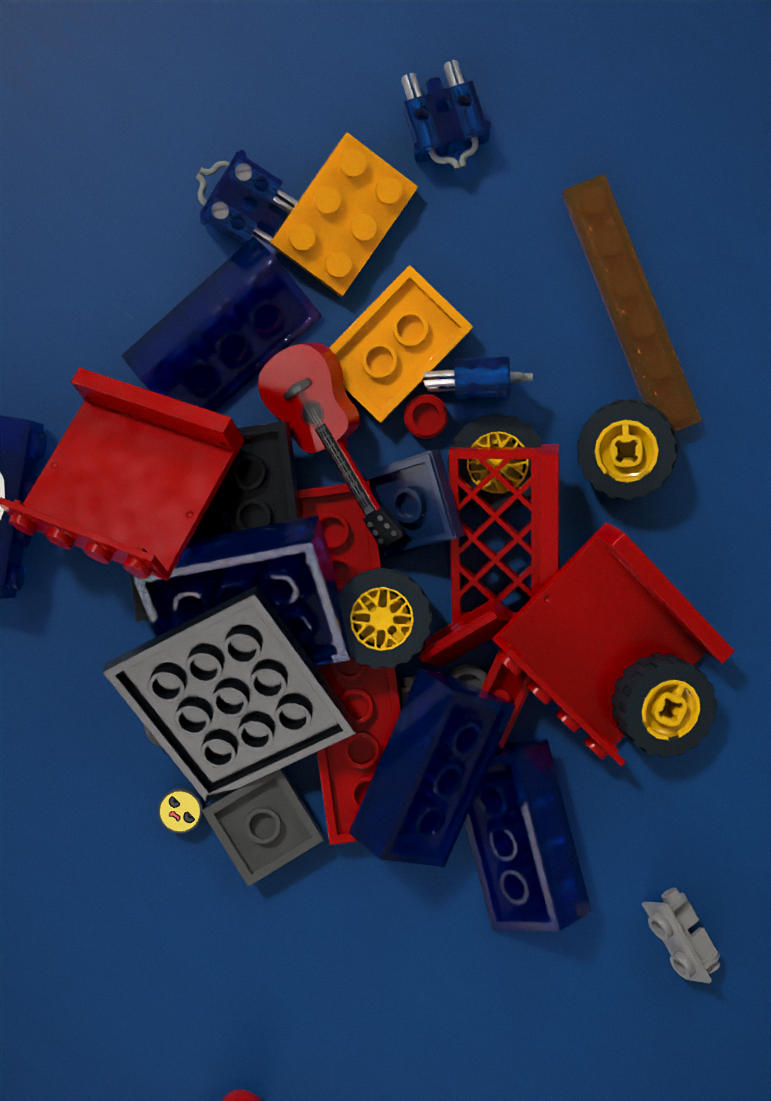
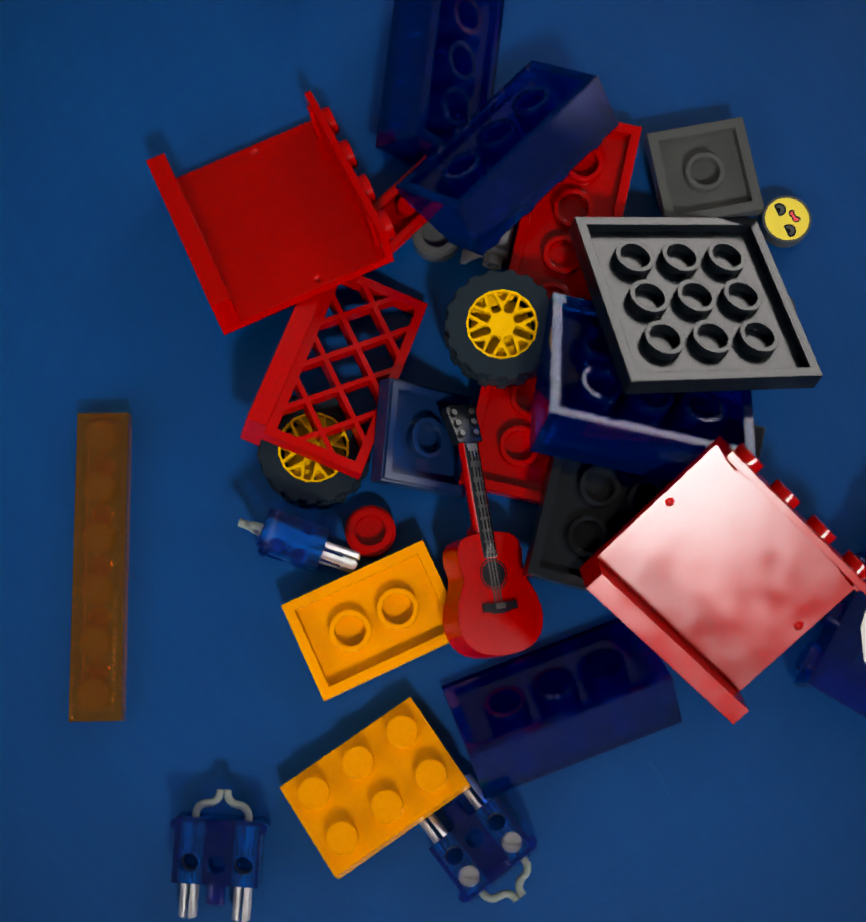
camera: 165 degrees left, 10 degrees down
red slope [419,597,512,666] -> none
black wheel [577,399,678,500] -> none
black wheel [611,653,717,758] -> none

